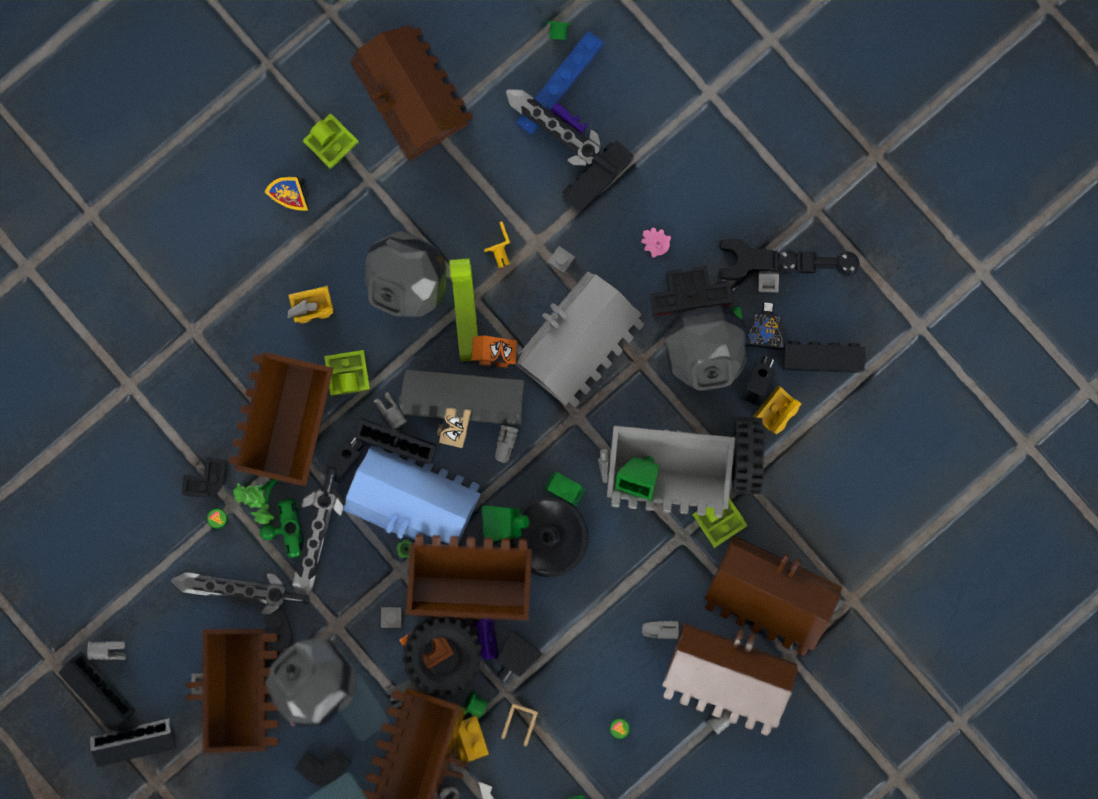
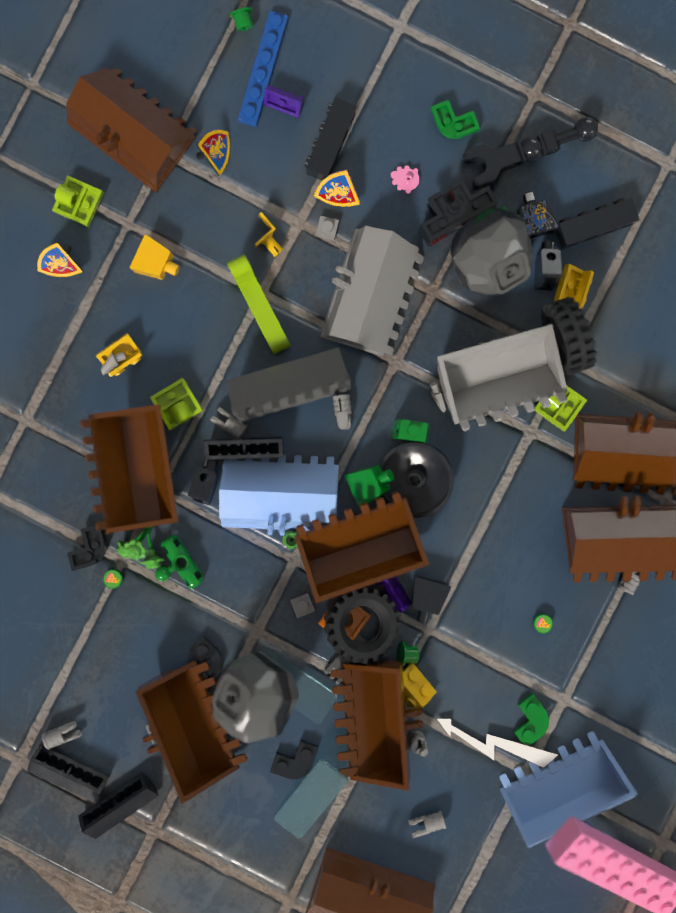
camera: 20 degrees left, 5 degrees up
sword [171,572,310,614] -> none
sword [292,466,343,595] -> none
dark grey rock [364,231,446,317] -> none
tan brick [437,408,472,448] -> none
orange brick [471,336,517,368] -> none
tan piece [502,703,538,746] -> none
sword [506,89,618,175] -> none
green torso [615,456,659,501] -> none
light grey hinge [641,621,679,639] -> none
light grey plate [759,271,779,292] -> none
none -> yellow torso [129,235,180,280]
none -> shield [196,130,230,176]
none -> shield [314,170,361,207]
none -> green plate [430,100,480,139]

